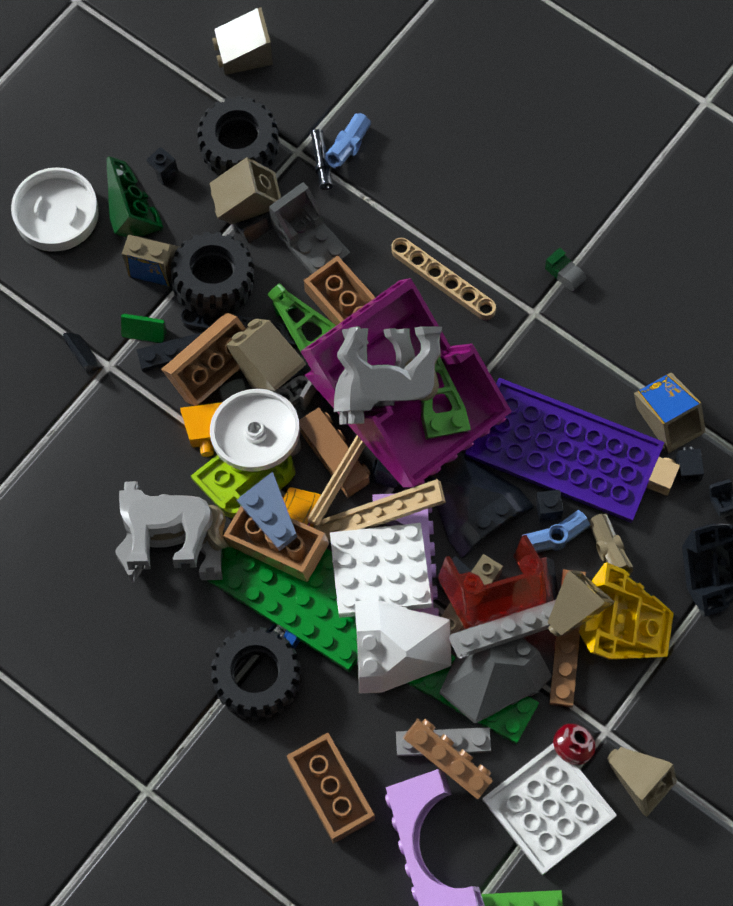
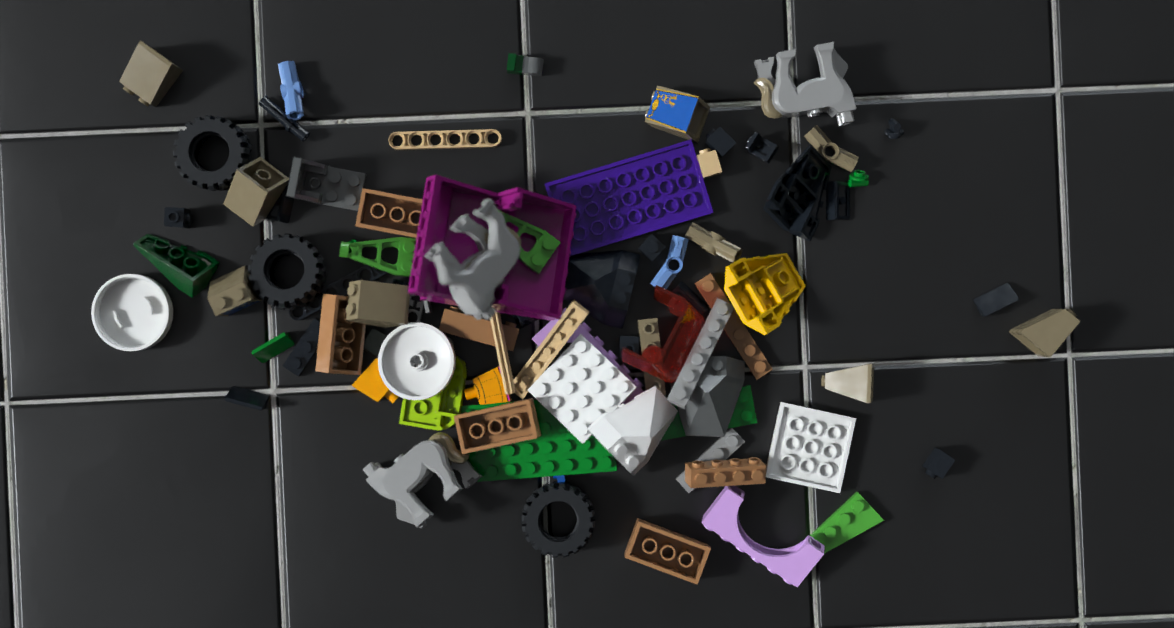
camera: 40 degrees left, 20 degrees up
sand blue wing [237,472,298,551] -> none
dark tan slope [547,570,615,637] -> none
dark red piece [553,723,595,765] -> none

